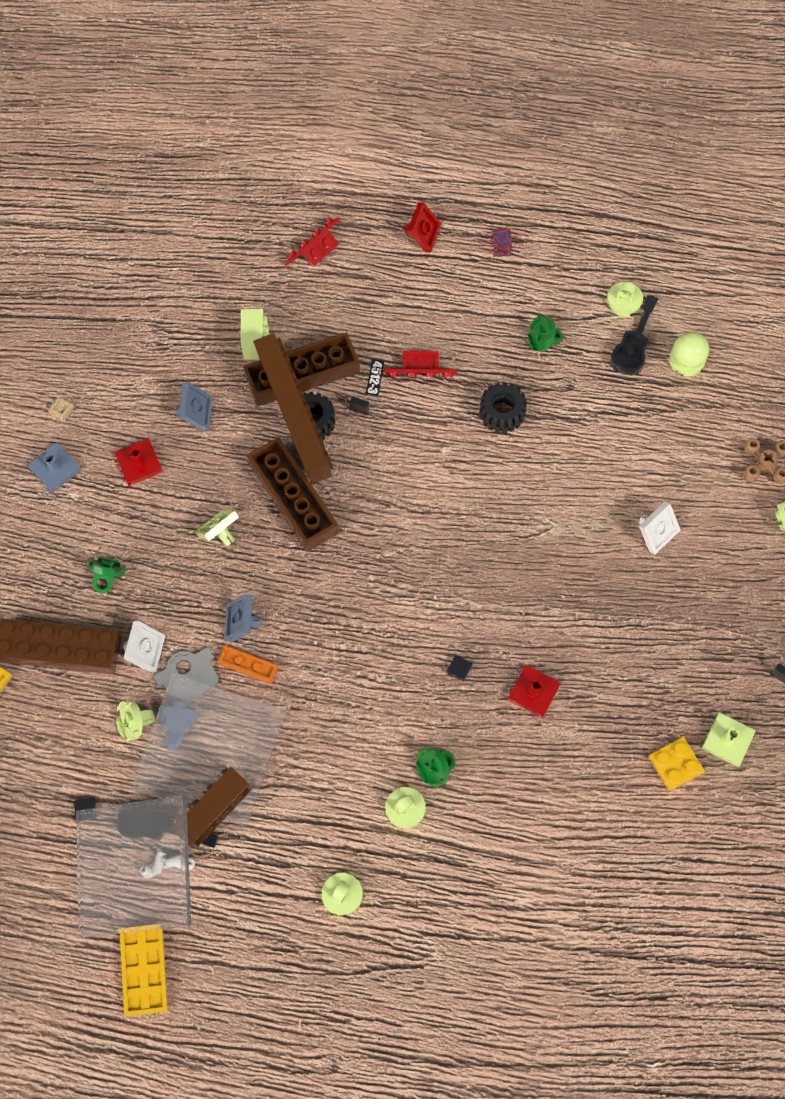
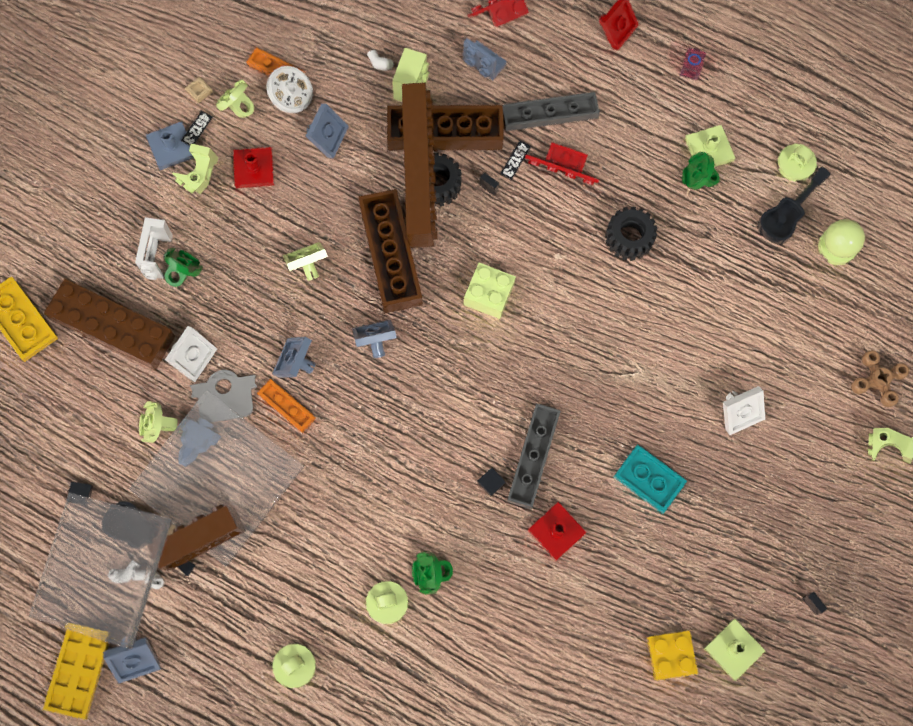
camera: 15 degrees right, 5 degrees up
none -> sand blue tile [103,636,161,683]
none -> white panel [135,218,172,280]
none -> yellowish green tile [173,144,218,194]
none -> sticker [181,110,213,146]
none -> yellowish green tile [216,79,254,118]
none -> orange tile [247,47,306,76]
none -> white shield [267,66,313,113]
none -> sand blue tile [352,319,397,358]
none -> white arm [367,50,394,70]
none -> sand blue bracket [463,38,507,81]
none -> yellowish green brick [463,263,516,319]
none -> dark grey piece [502,92,600,131]
none -> dark grey piece [507,403,560,509]
none -> teal tile [613,444,687,514]
none -> yellowish green tile [685,125,735,167]

